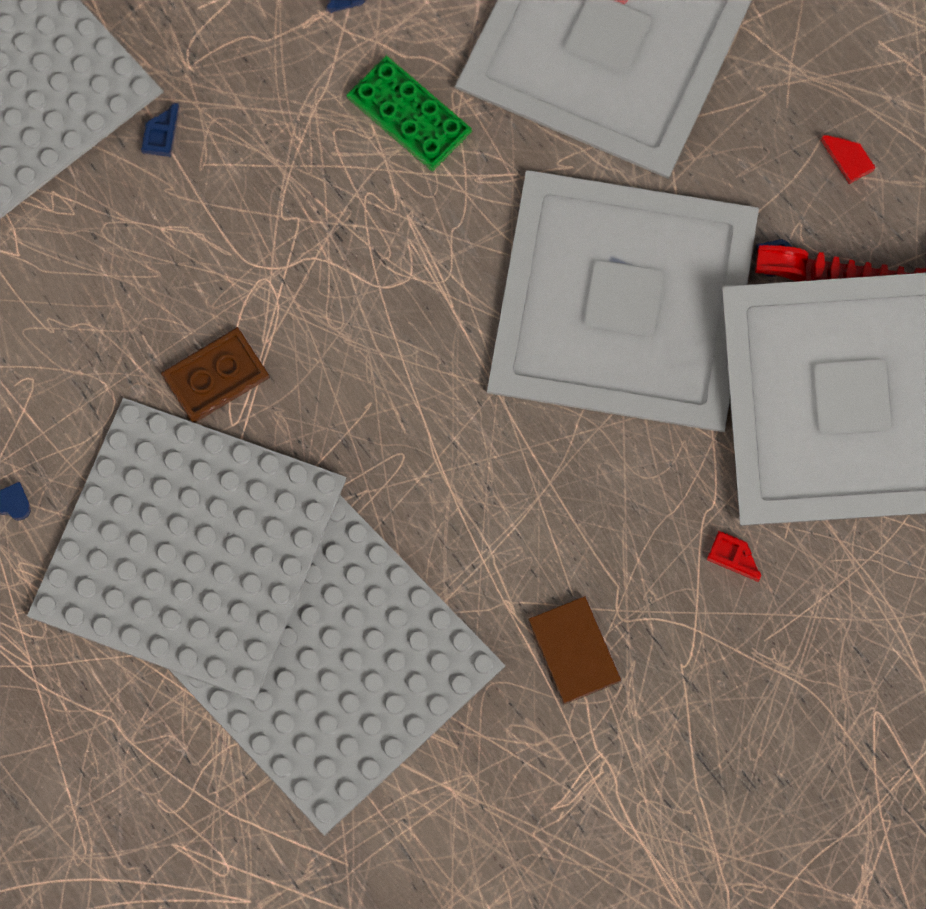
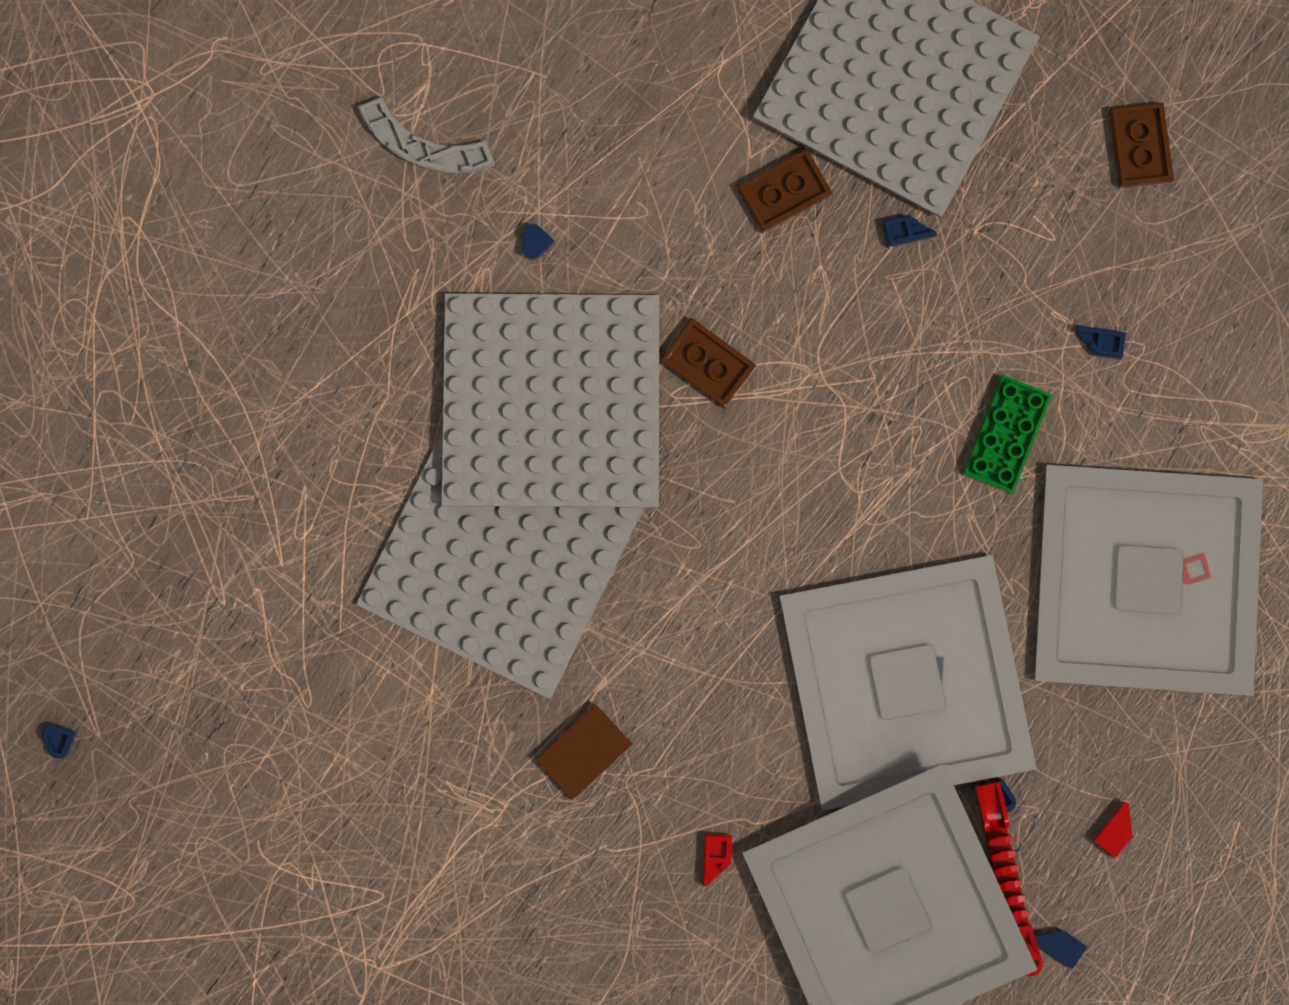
camera: 75 degrees right, 10 degrees up
none -> reddish brown tile [737,148,833,234]

